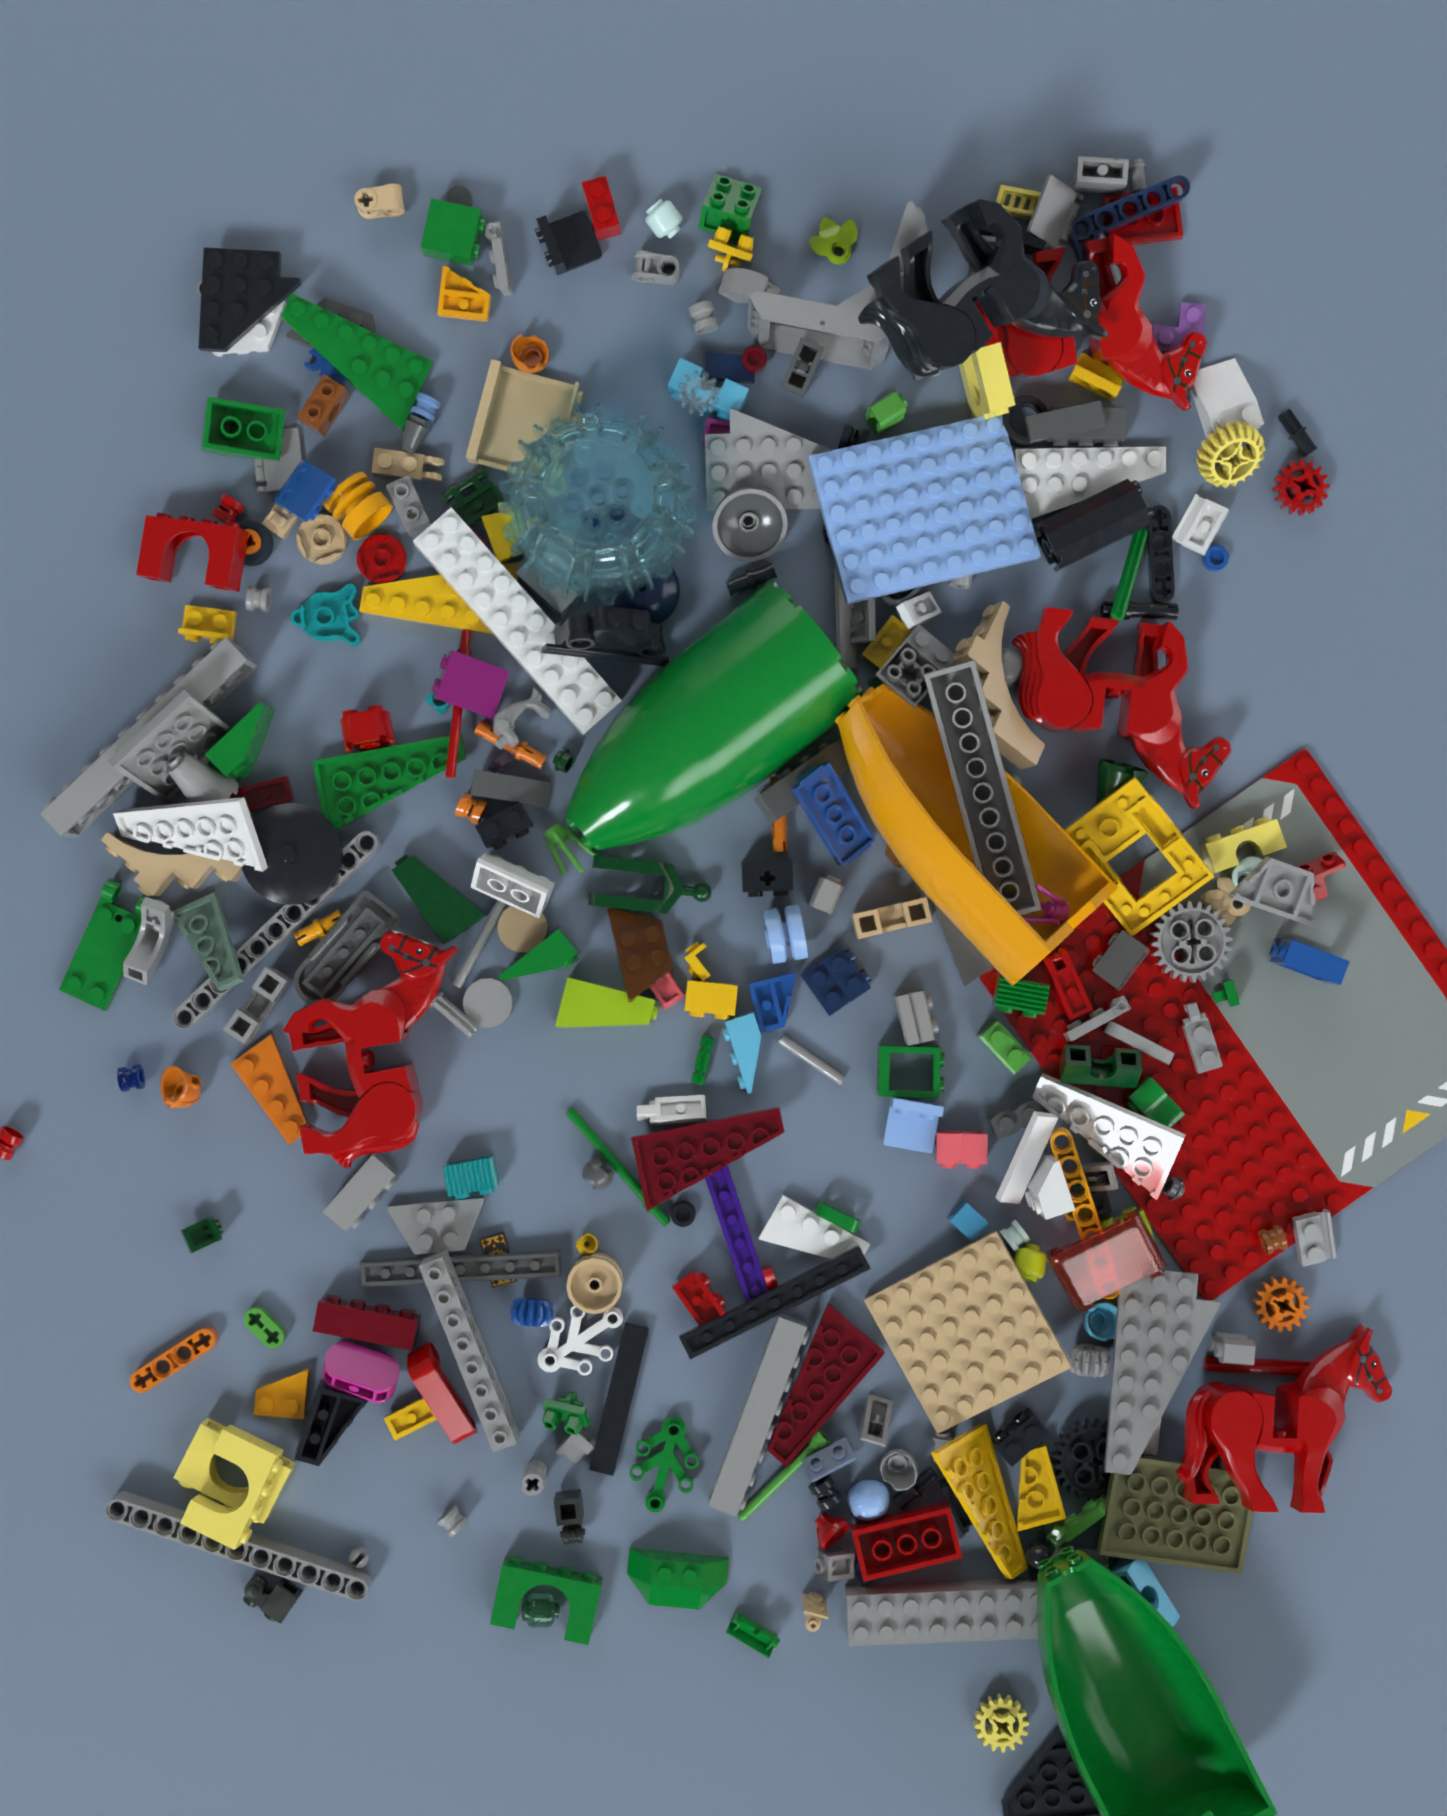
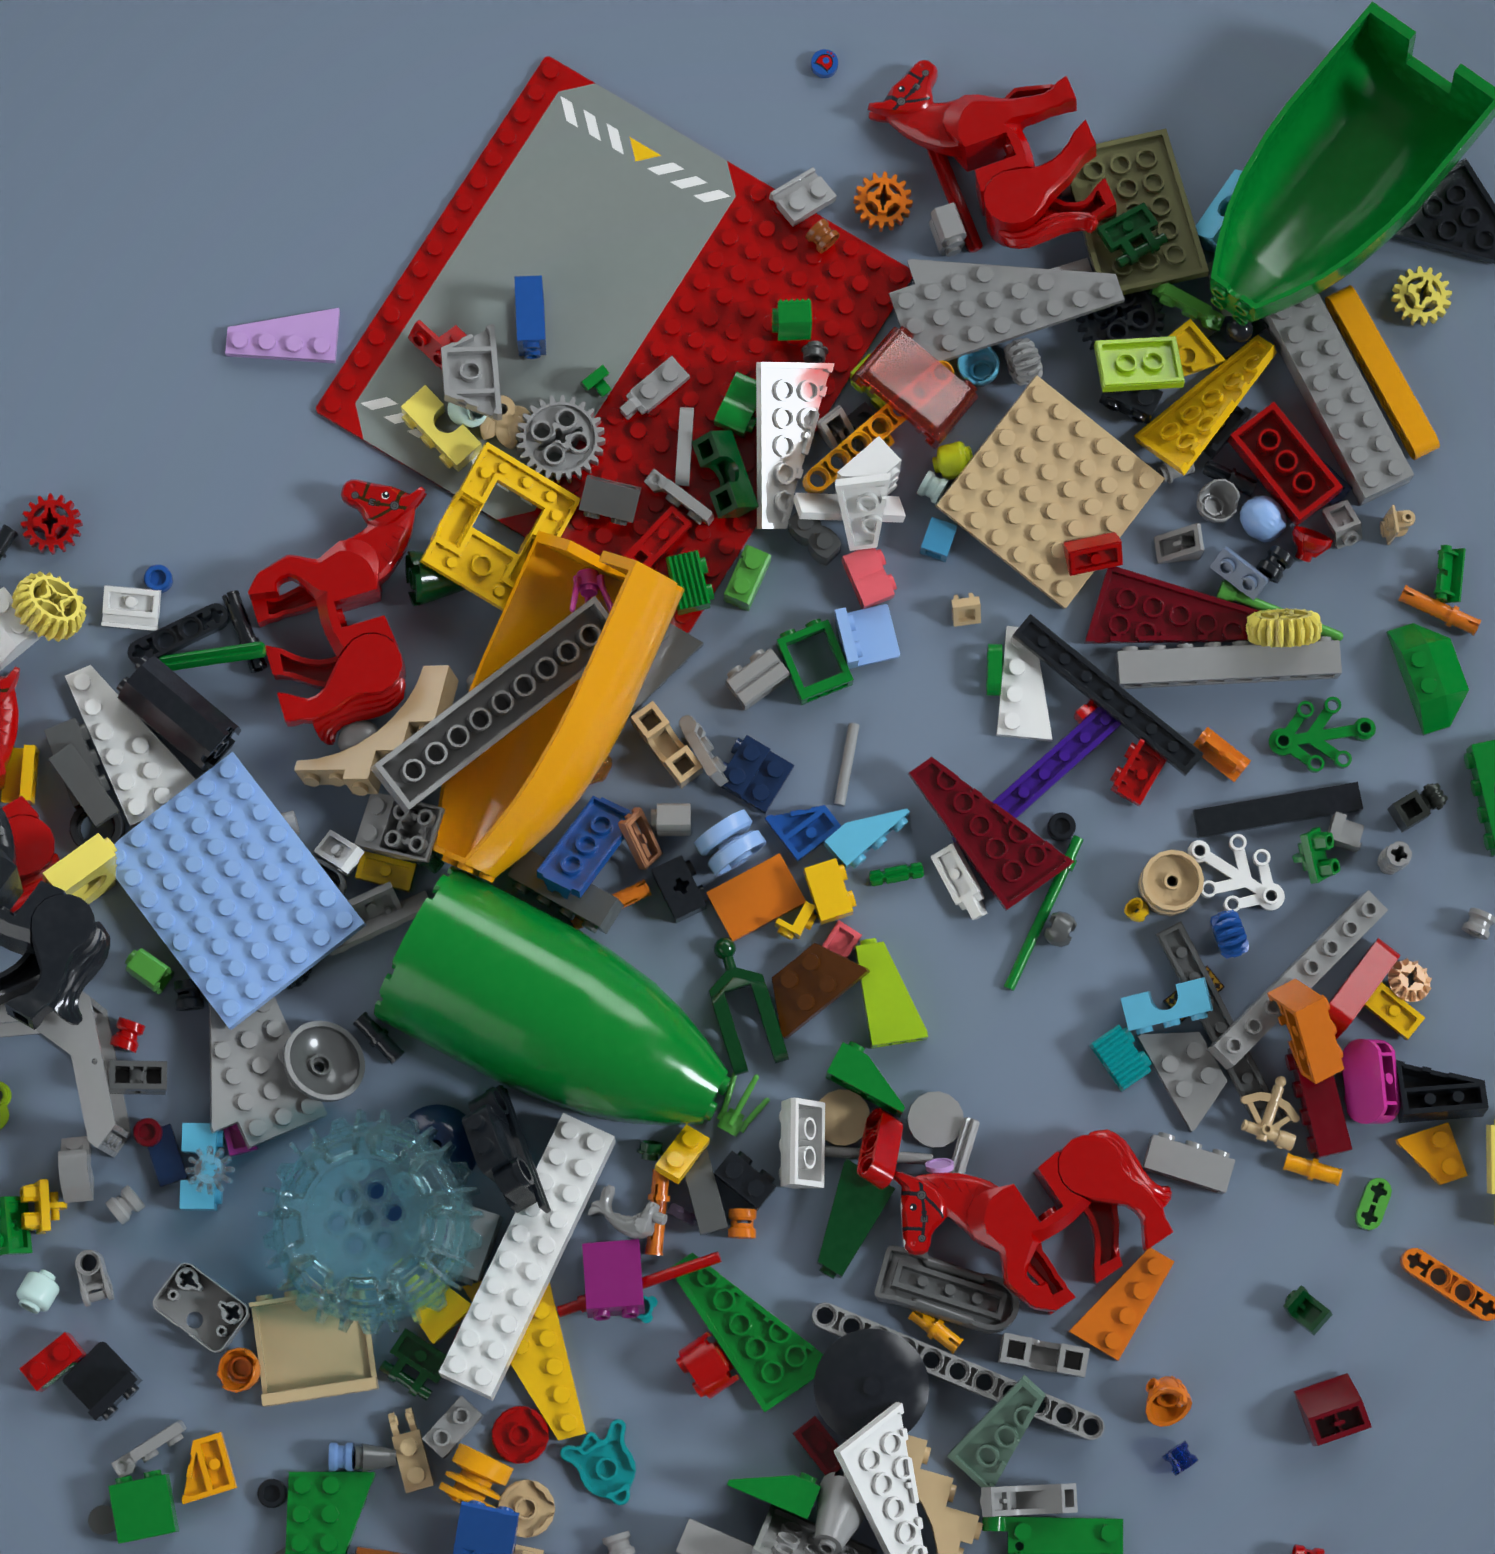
camera: 125 degrees left, 10 degrees down
none -> red wheel [109,1017,146,1053]
none -> light grey axle [153,1263,251,1353]
none -> lavender wing [225,308,340,363]
none -> black tile [257,1479,287,1508]
none -> nougat tile [618,807,663,870]
none -> yellow plate [655,1124,710,1184]
none -> light grey hinge [679,714,728,787]
none -> orange tile [706,853,806,942]
none -> green brick [772,298,812,341]
none -> blue tile [811,49,838,78]
none -> white wing [835,473,891,551]
none -> red beam [857,1108,903,1189]
none -> lavender piece [925,1158,954,1173]
none -> tan tile [951,593,981,627]
none -> red slope [1063,532,1123,576]
none -> lime tile [1094,336,1185,392]
none -> dark green plate [1097,202,1168,268]
none -> medium azure arch [1120,977,1213,1035]
none -> orange hinge [1193,727,1251,782]
none -> tan piece [1240,1076,1300,1151]
none -> light yellow gear [1246,608,1322,648]
none -> orange wedge [1267,978,1344,1084]
none -> light orange pin [1283,1153,1343,1186]
none -> dark red slope [1293,1373,1372,1446]
none -> light orange beam [1325,285,1440,460]
none -> light nougat gear [1388,958,1432,1002]
none -> orange pin [1398,585,1481,636]

